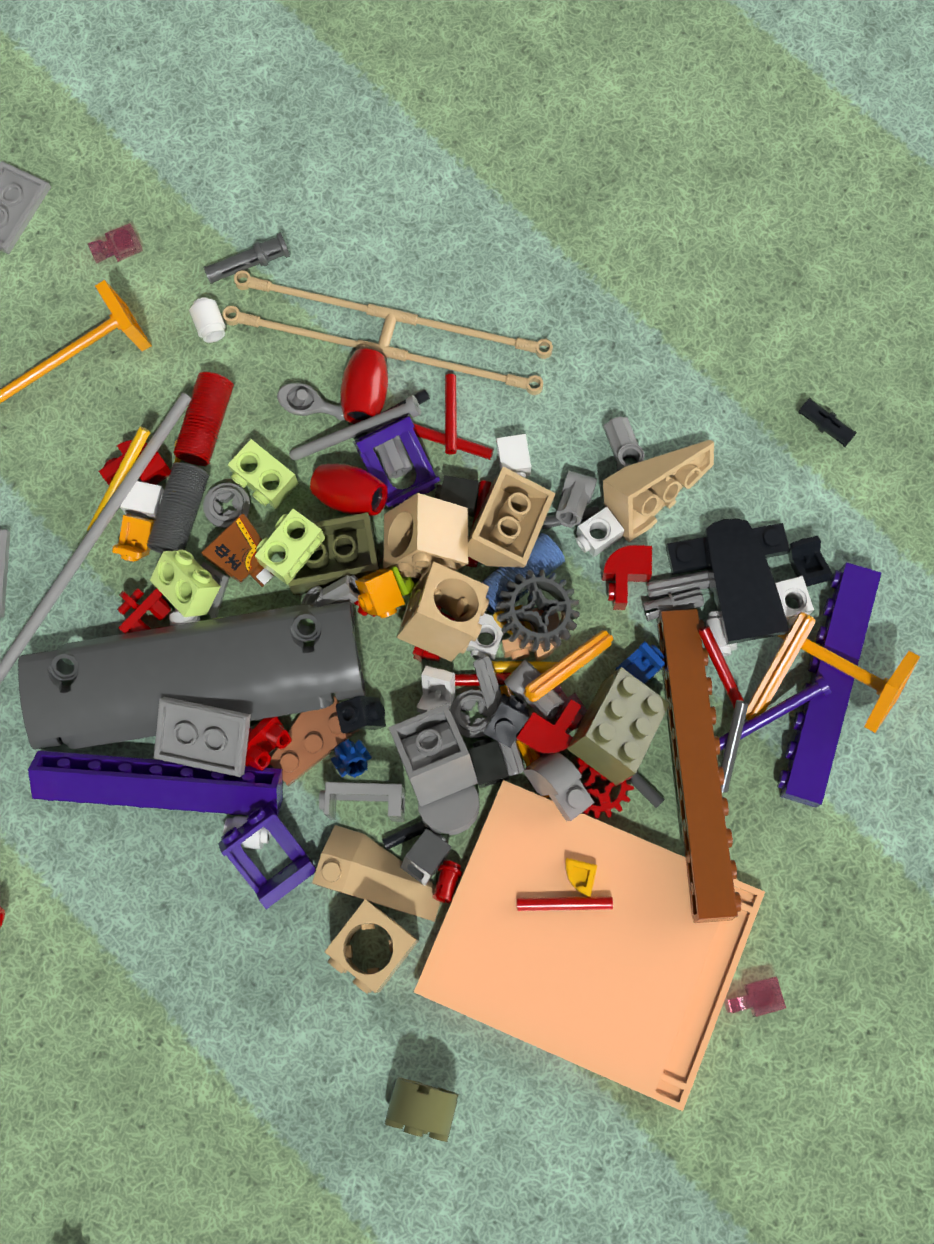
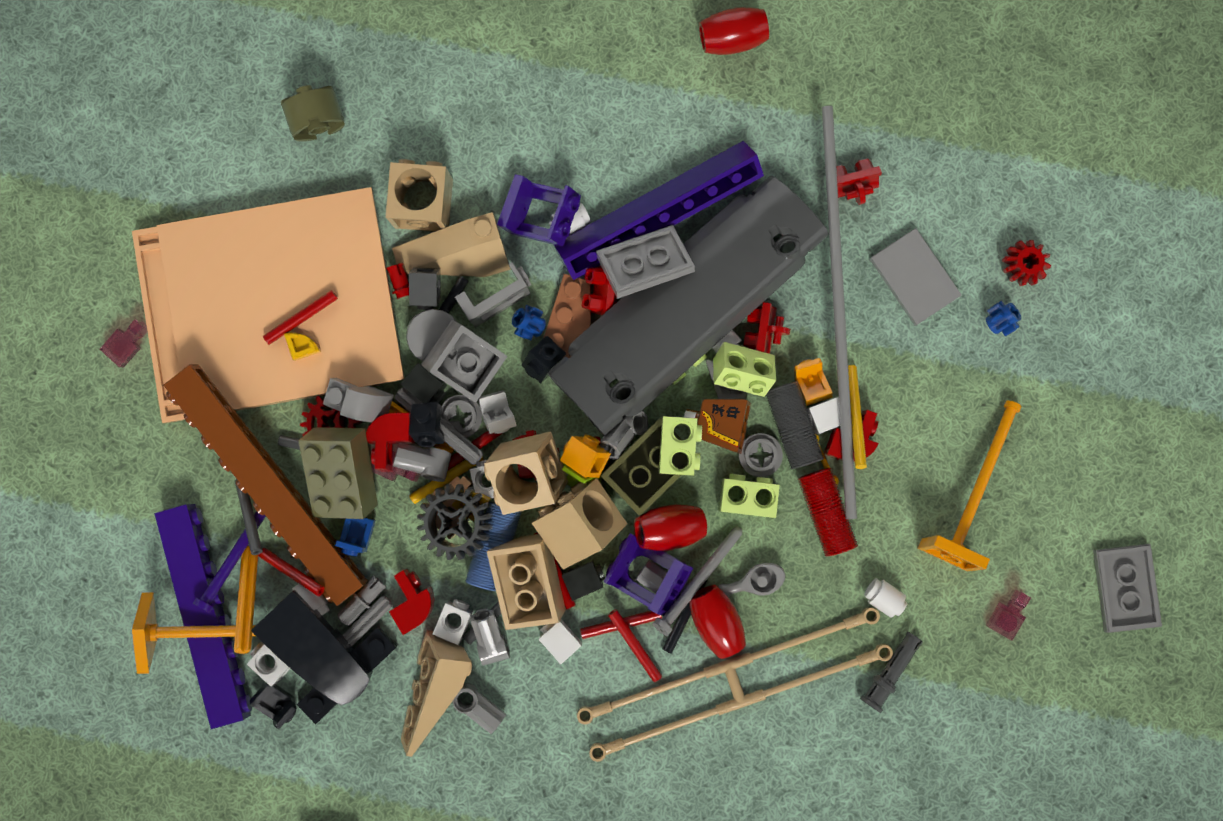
camera: 145 degrees right, 10 degrees up
light orange axle [524,630,613,702] -> none

